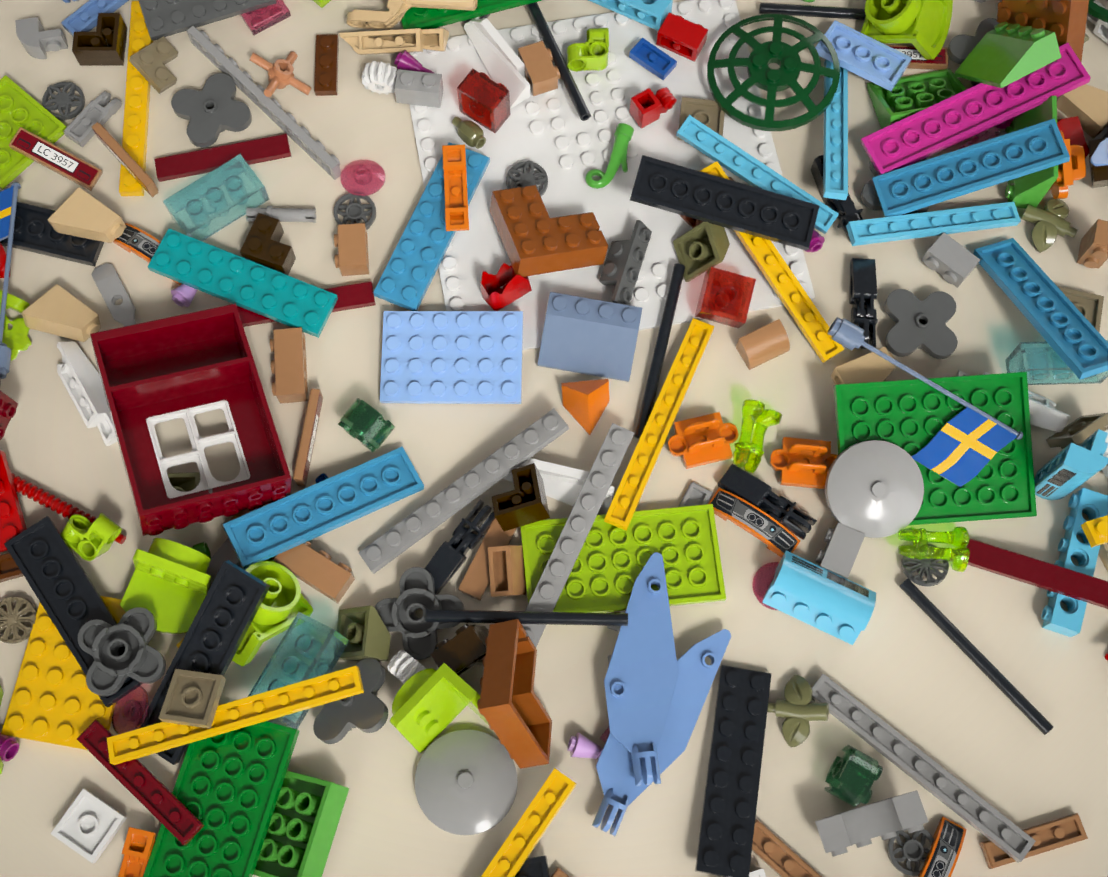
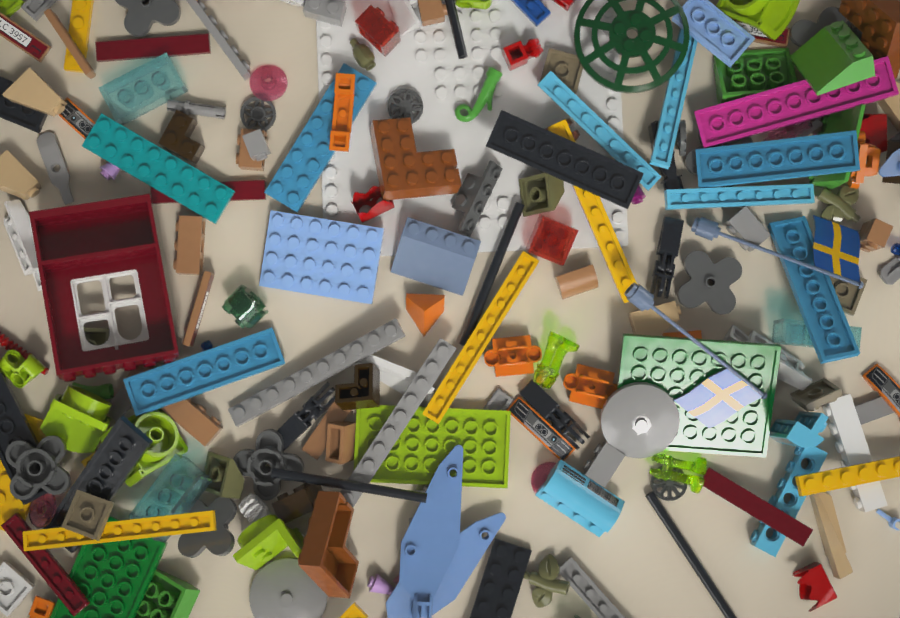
camera: 10 degrees right, 15 degrees up
none -> light grey brick [242,129,271,161]
none -> dark grey wheel [677,120,687,156]
none -> flag [691,215,864,289]

